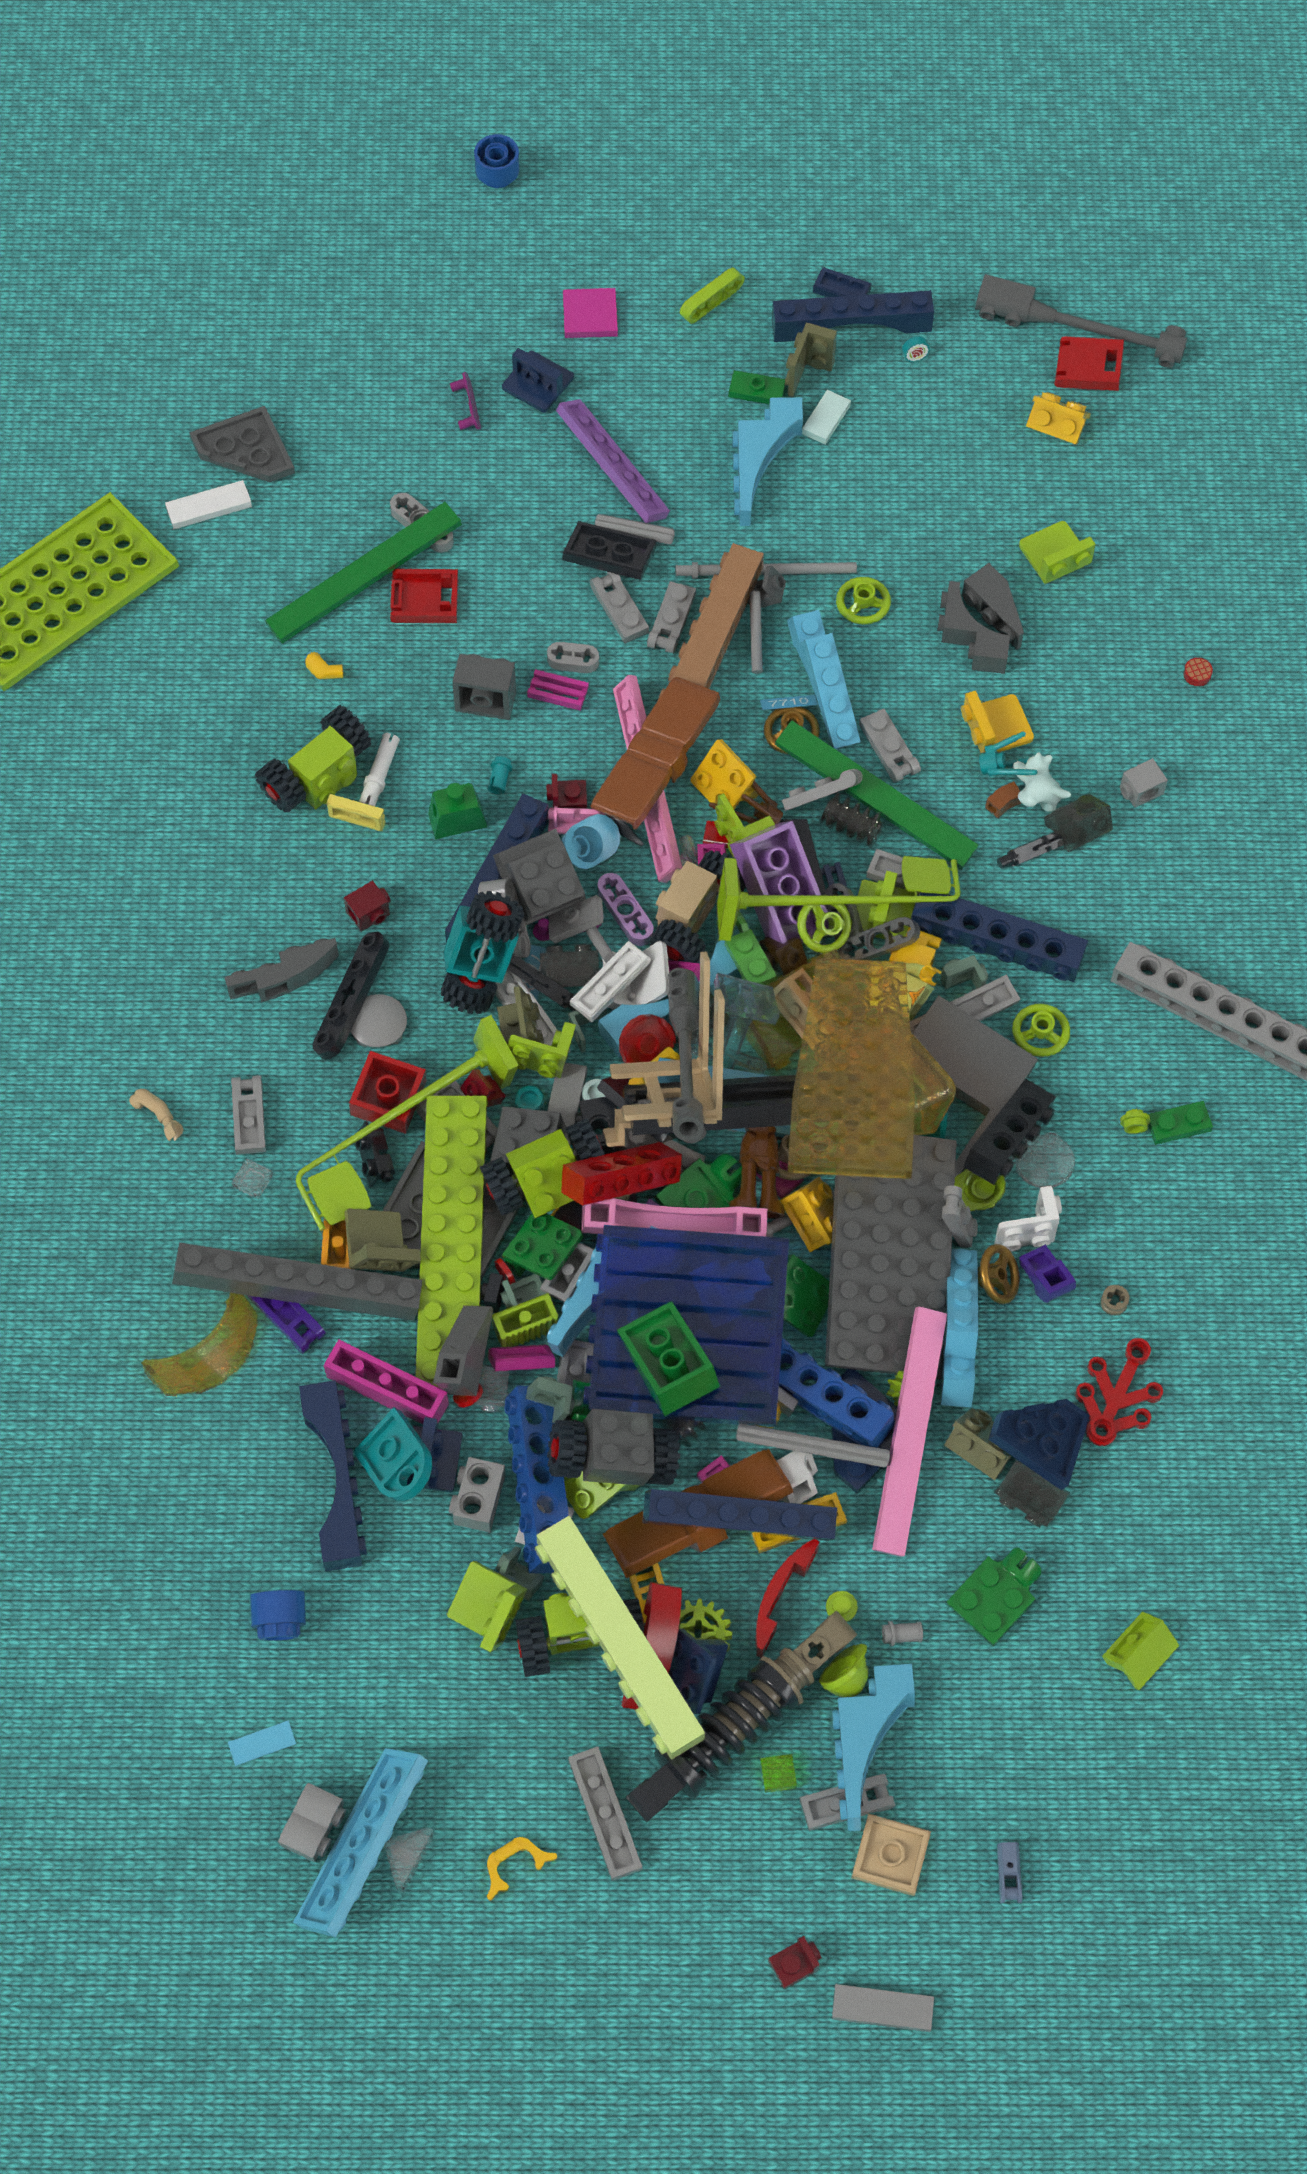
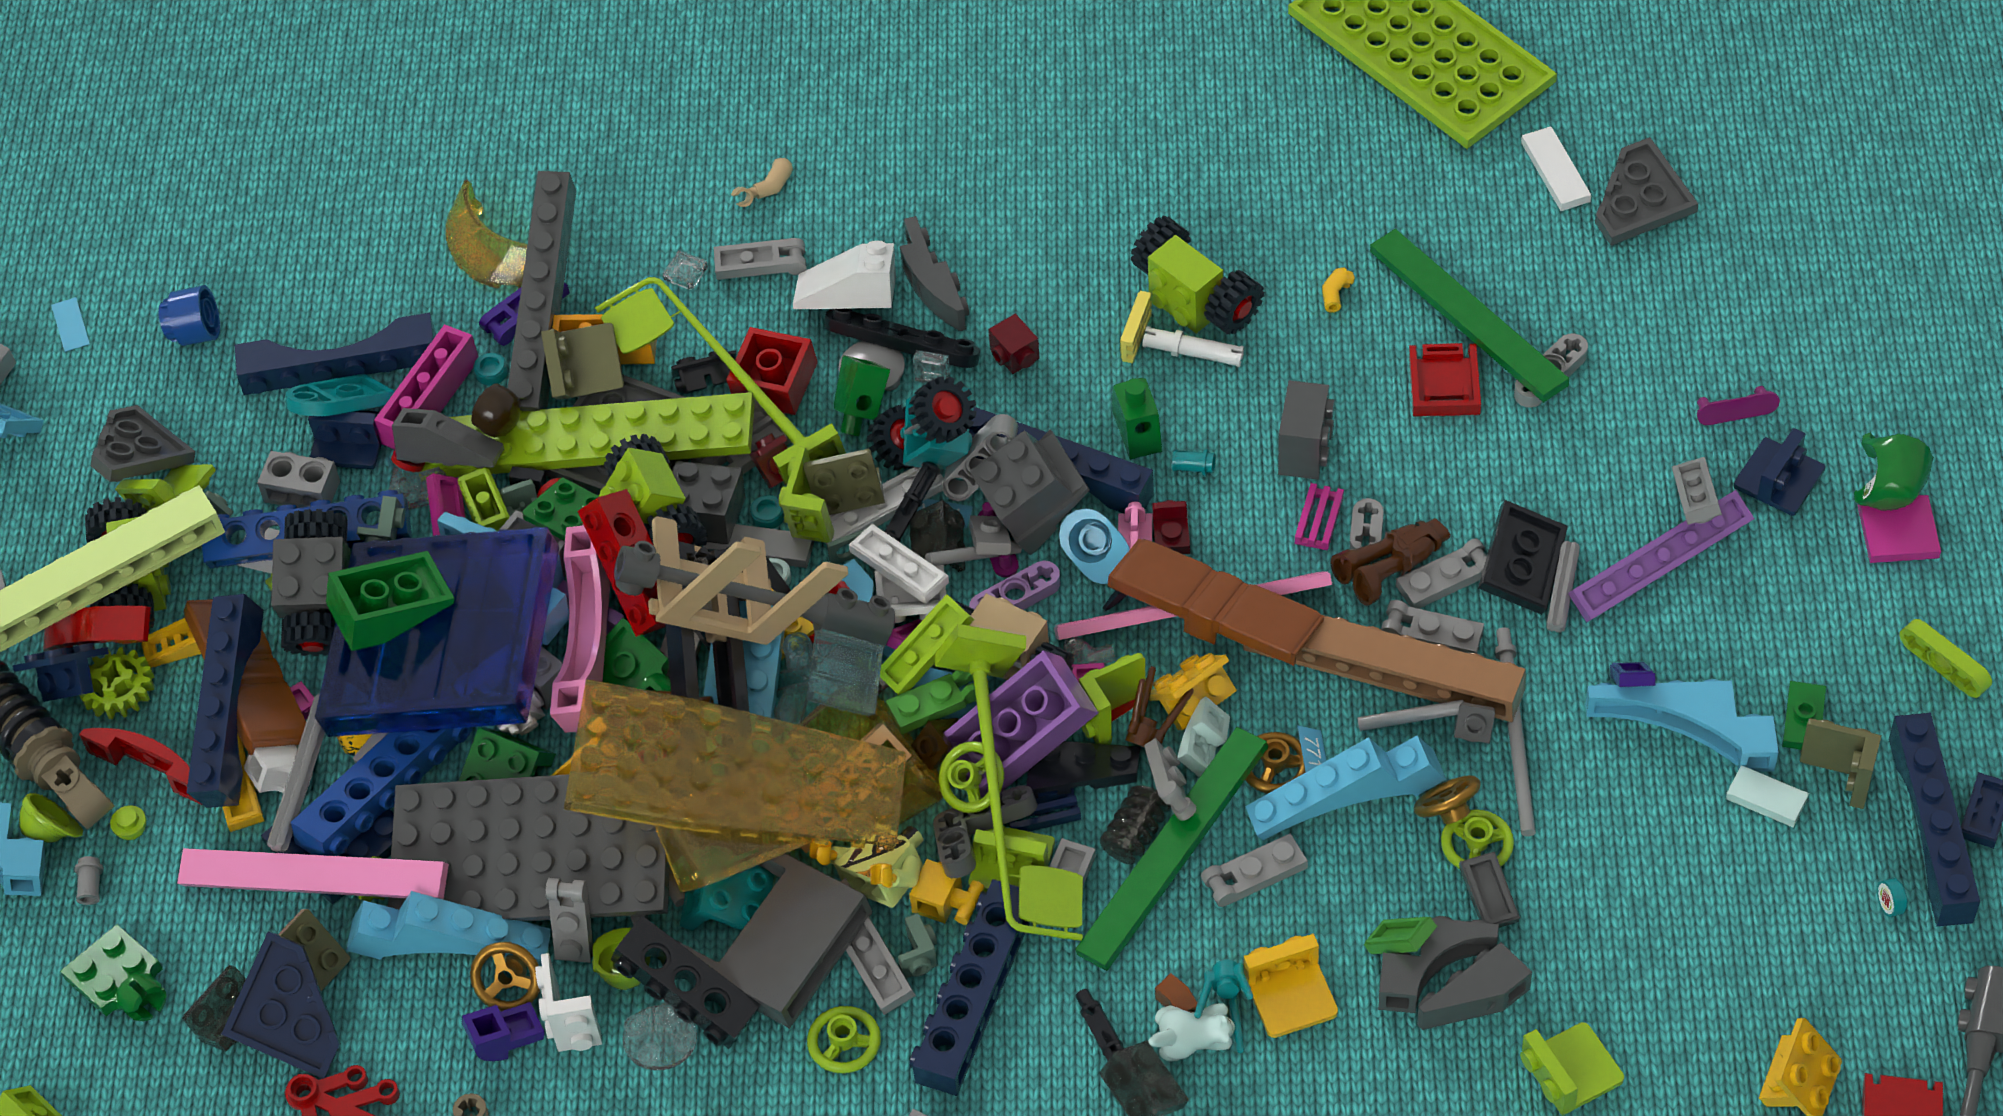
camera: 95 degrees right, 10 degrees down
none -> dark grey plate [90,405,196,482]
none -> dark brown hair [471,384,522,438]
none -> teal tile [473,353,508,386]
none -> white slope [793,241,896,309]
none -> green torso [834,355,890,436]
none -> lime plate [875,594,975,695]
none -> clear tile [913,350,950,383]
none -> light aqua slope [1177,696,1230,777]
none -> reddish brown piece [1330,518,1450,606]
none -> bright green tile [1364,917,1437,954]
none -> pearl gold piece [1414,775,1481,824]
none -> dark grey tile [1459,851,1520,928]
none -> dark purple tile [1610,662,1656,687]
none -> light grey plate [1671,457,1722,525]
none -> green piece [1854,432,1934,511]

